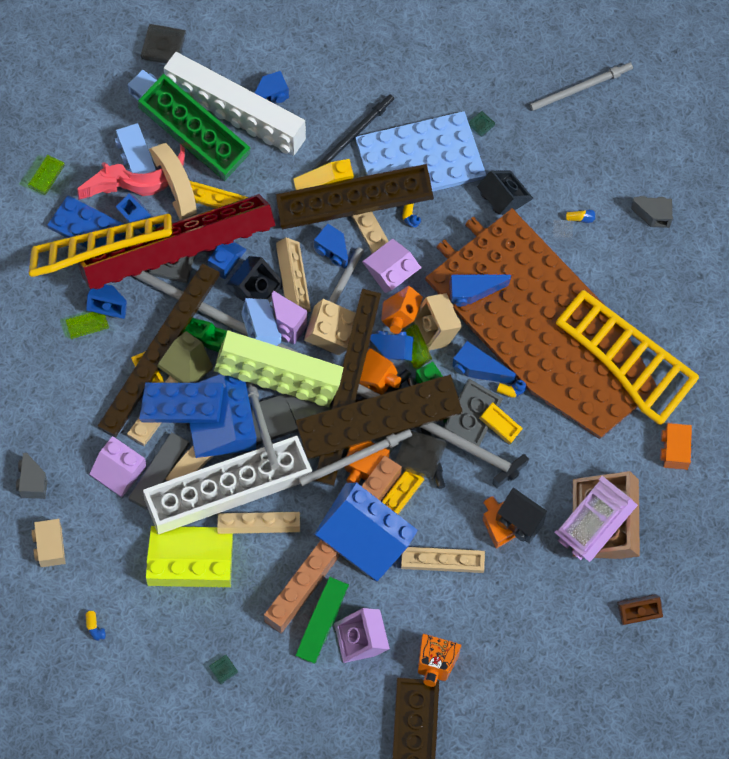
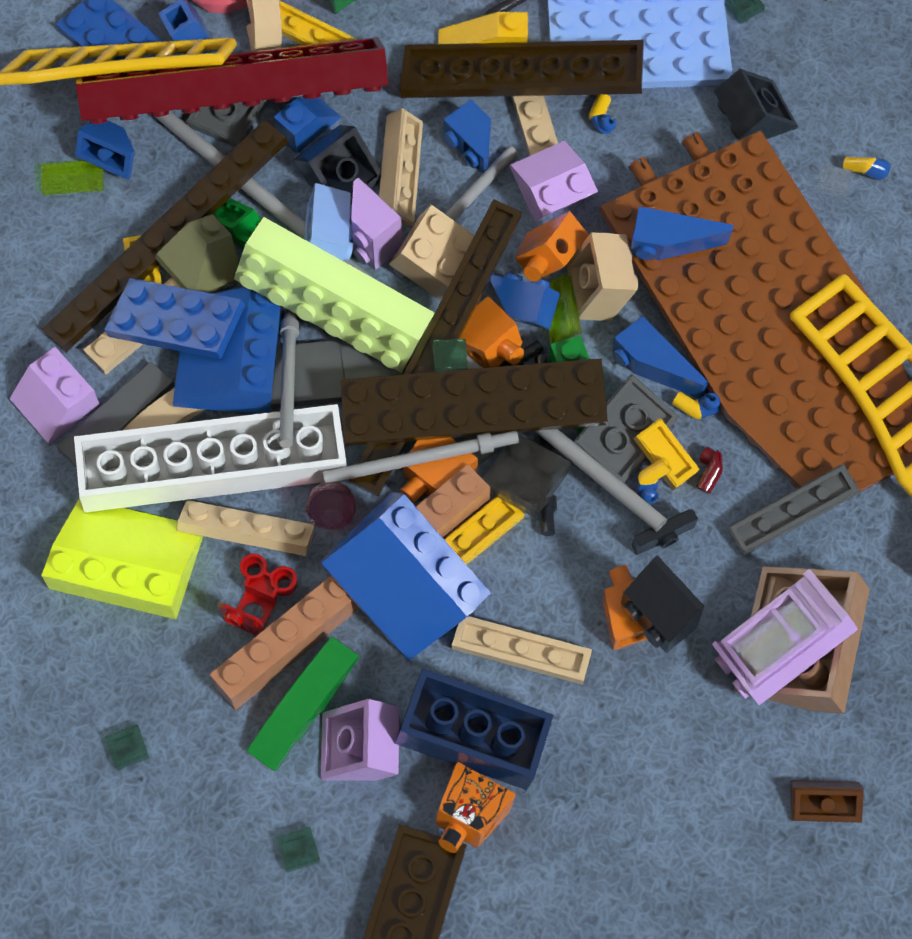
camera: 15 degrees right, 0 degrees up
none -> red piece [218,553,298,636]
none -> tile [277,827,321,873]
none -> clear pink hair [305,482,356,530]
none -> dark blue brick [395,668,554,790]
none -> clear green tile [432,339,468,373]
none -> yellow arm [636,457,672,504]
none -> dark red arm [696,447,723,494]
none -> dark grey tile [727,464,860,557]

